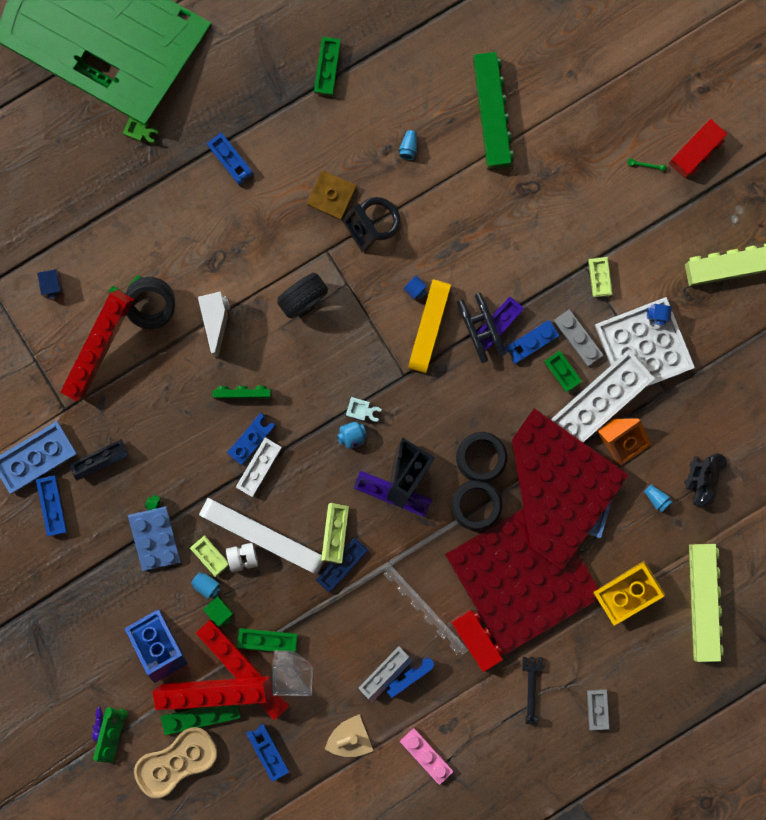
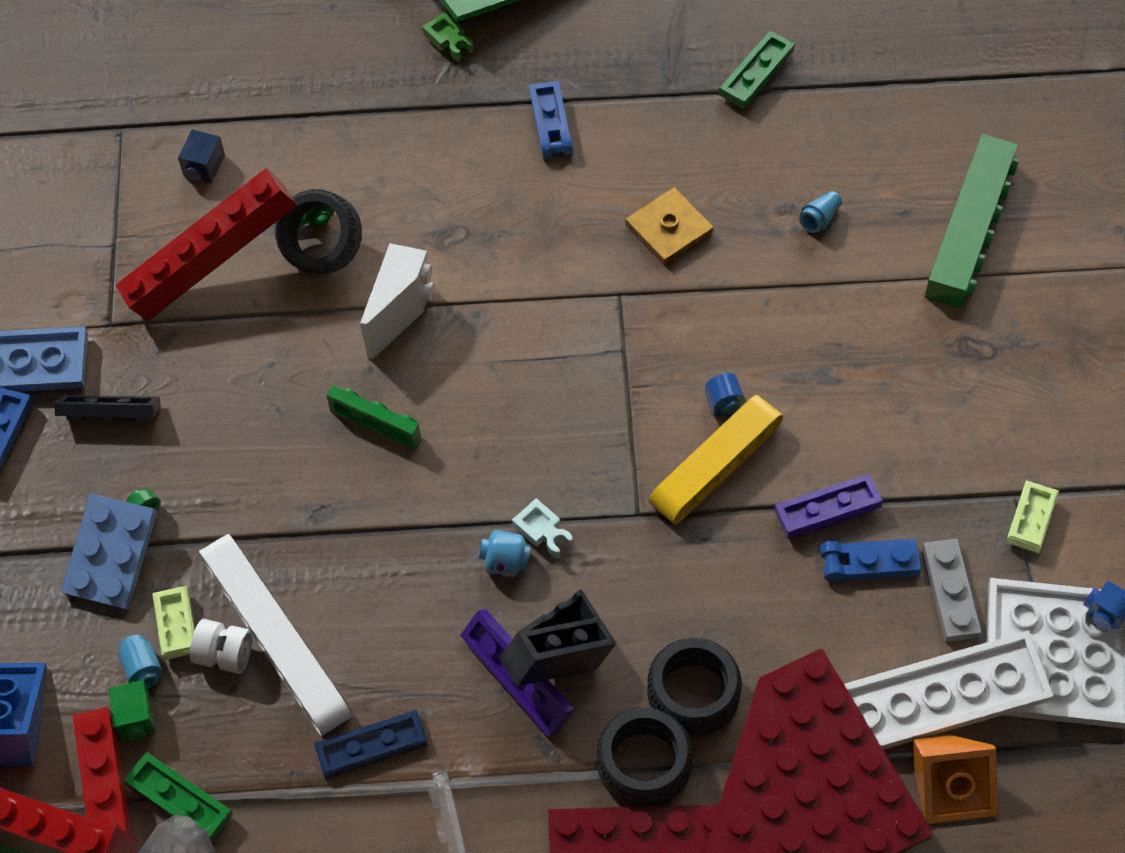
camera: 35 degrees right, 25 degrees down
blue plate [227,413,276,465] -> none
white plate [236,438,282,497] -> none
black tyre [277,273,328,319] -> none
yellowish green plate [321,503,349,564] -> none
black tile [342,197,401,252] -> none
black piece [457,293,506,363] -> none
green plate [544,350,582,393] -> none

